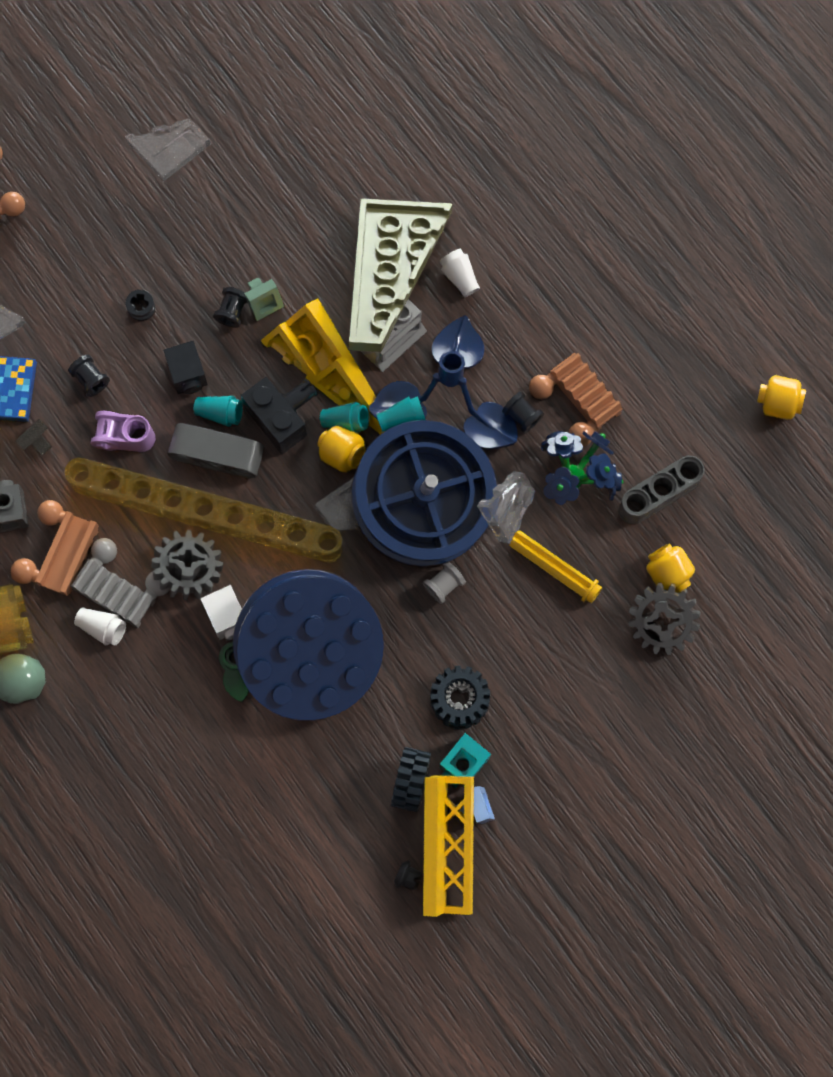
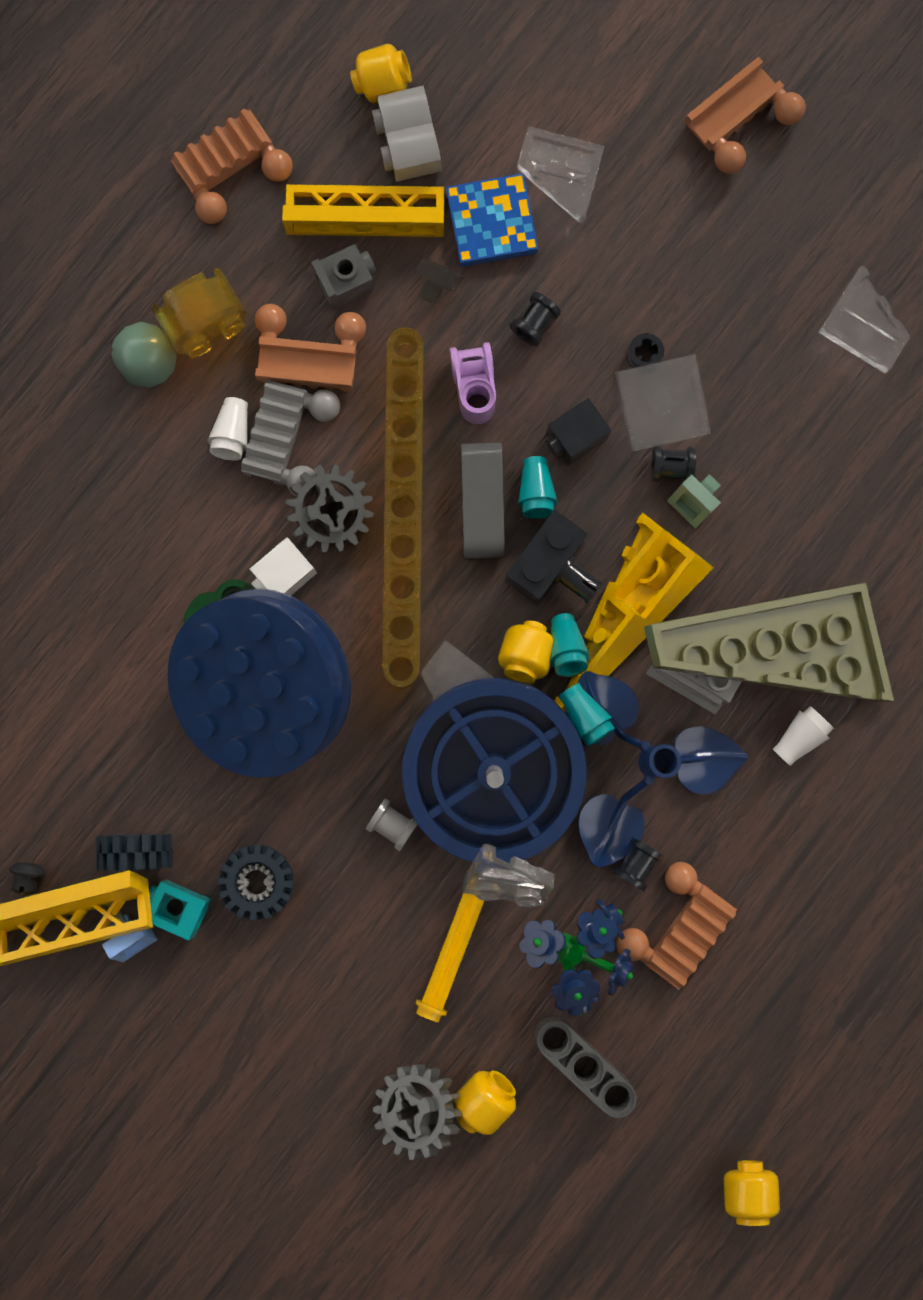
camera: 70 degrees right, 10 degrees up
none -> clear plate [615,354,711,451]

